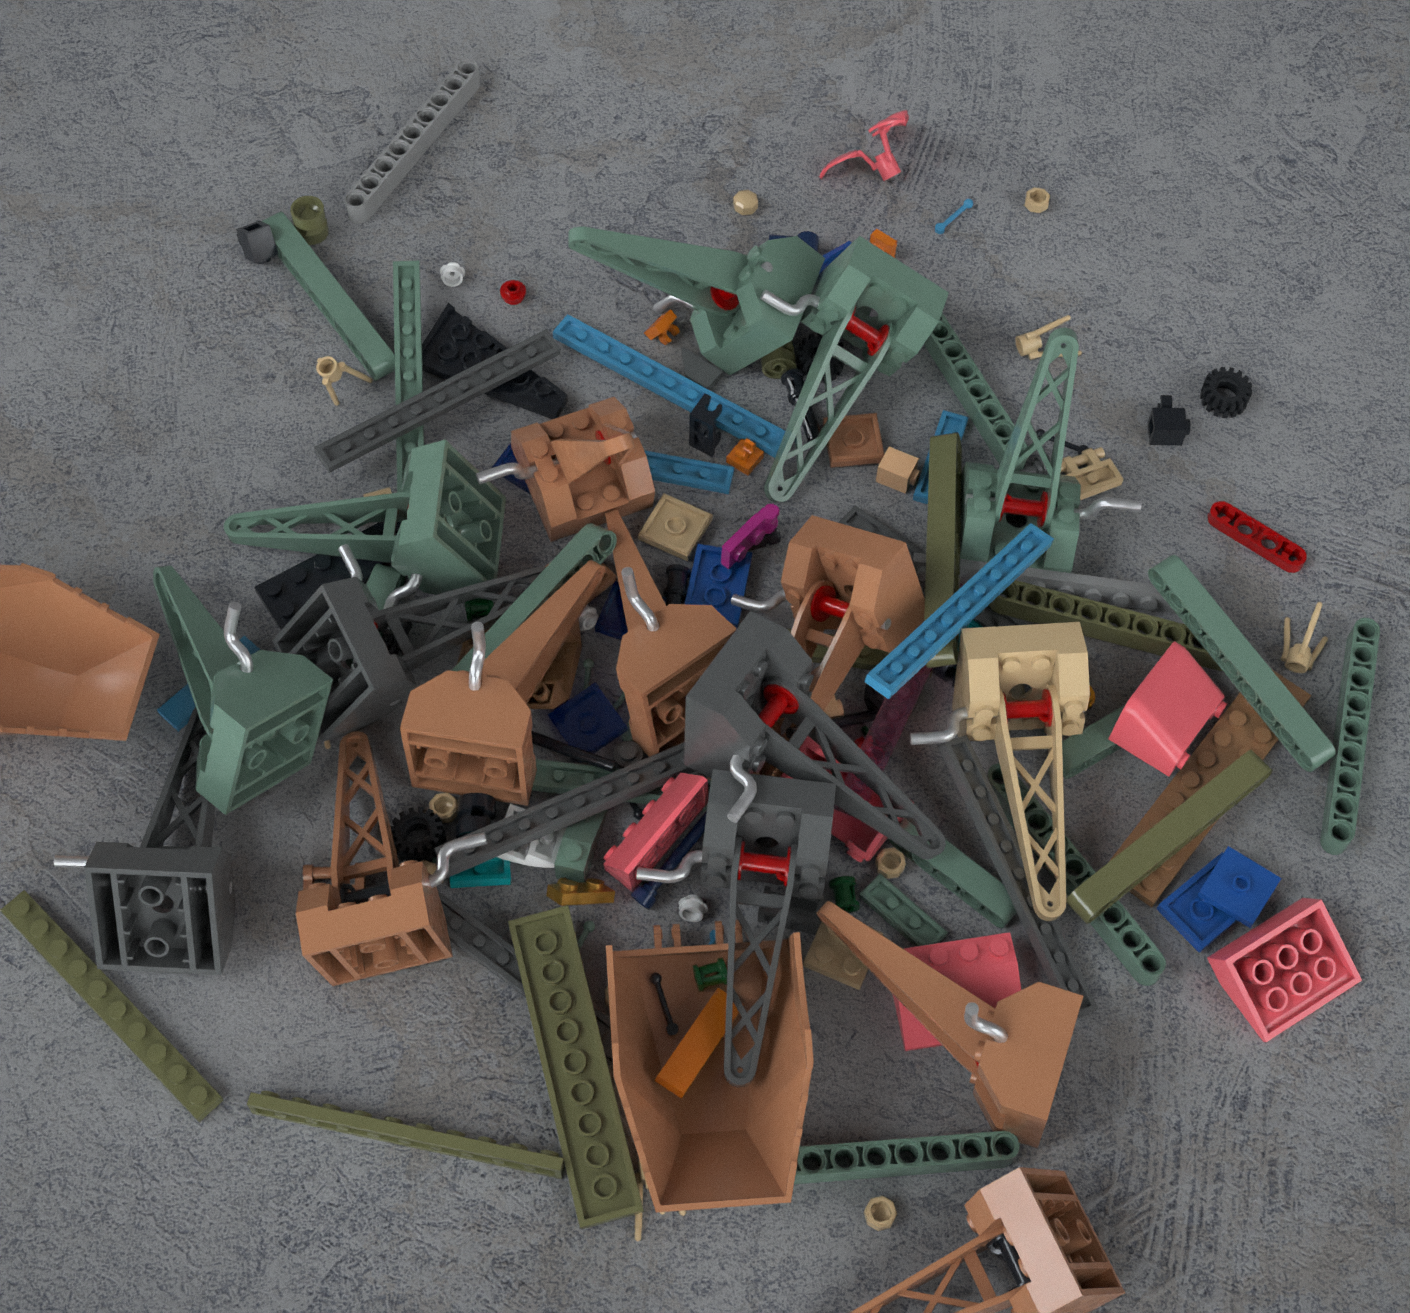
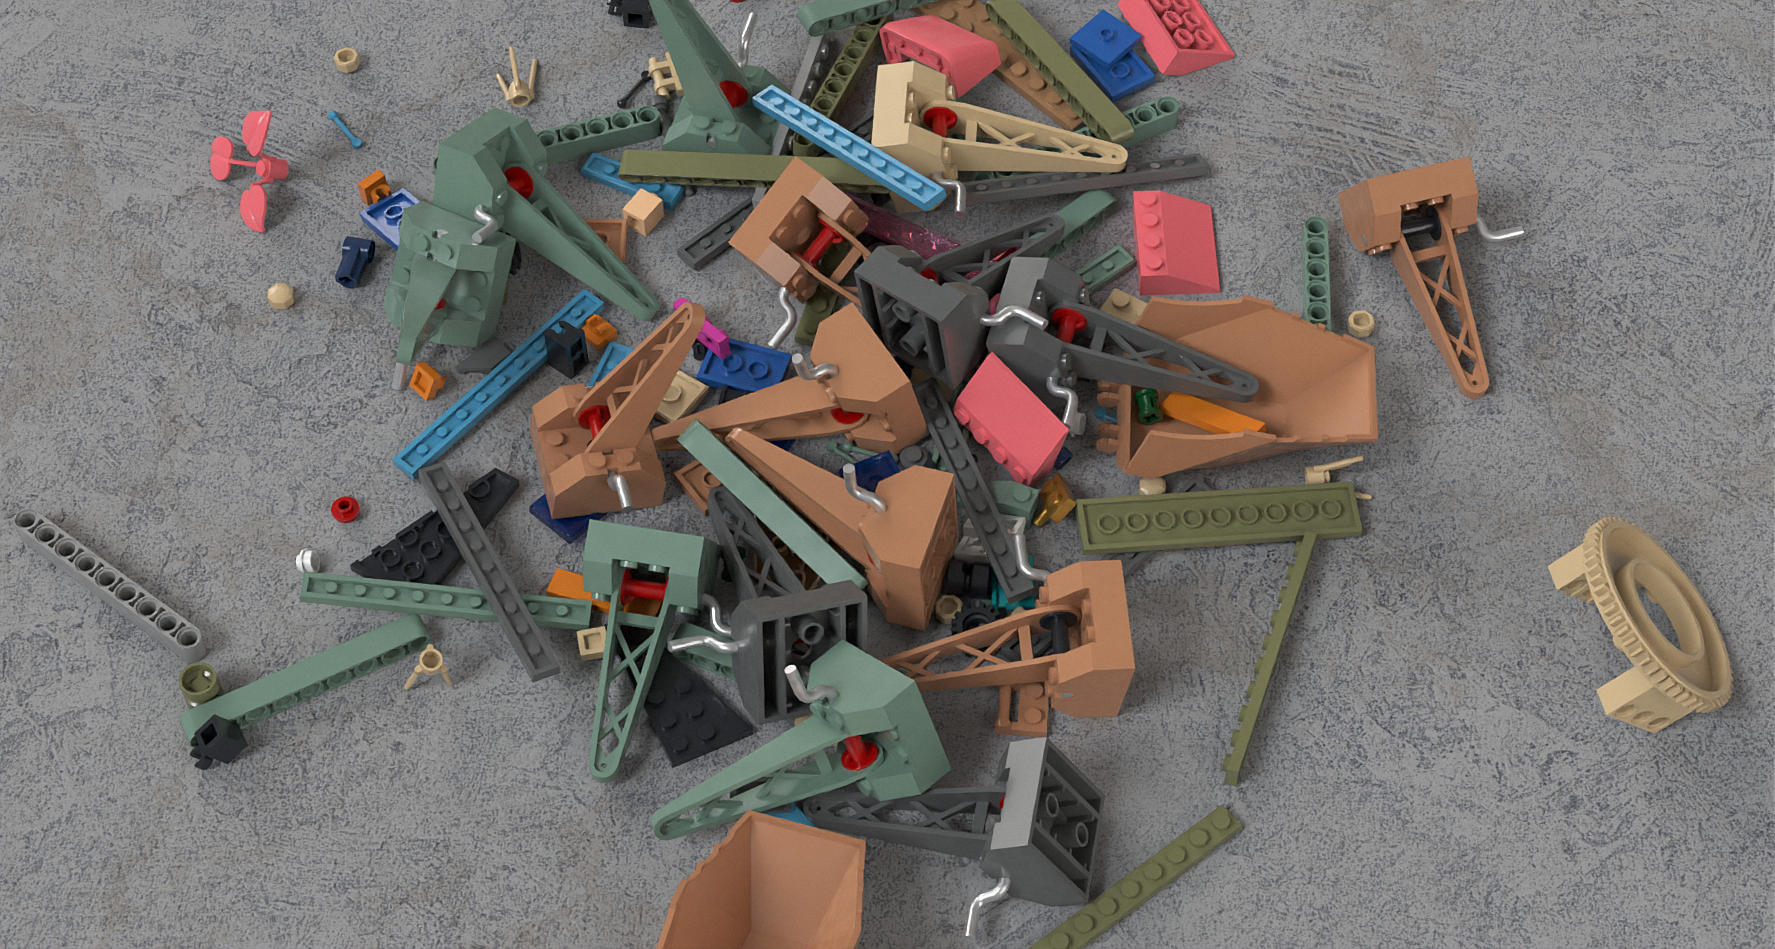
camera: 80 degrees left, 5 degrees down
black pin [780,368,821,442] -> none
nougat piece [817,901,1083,1148] -> none

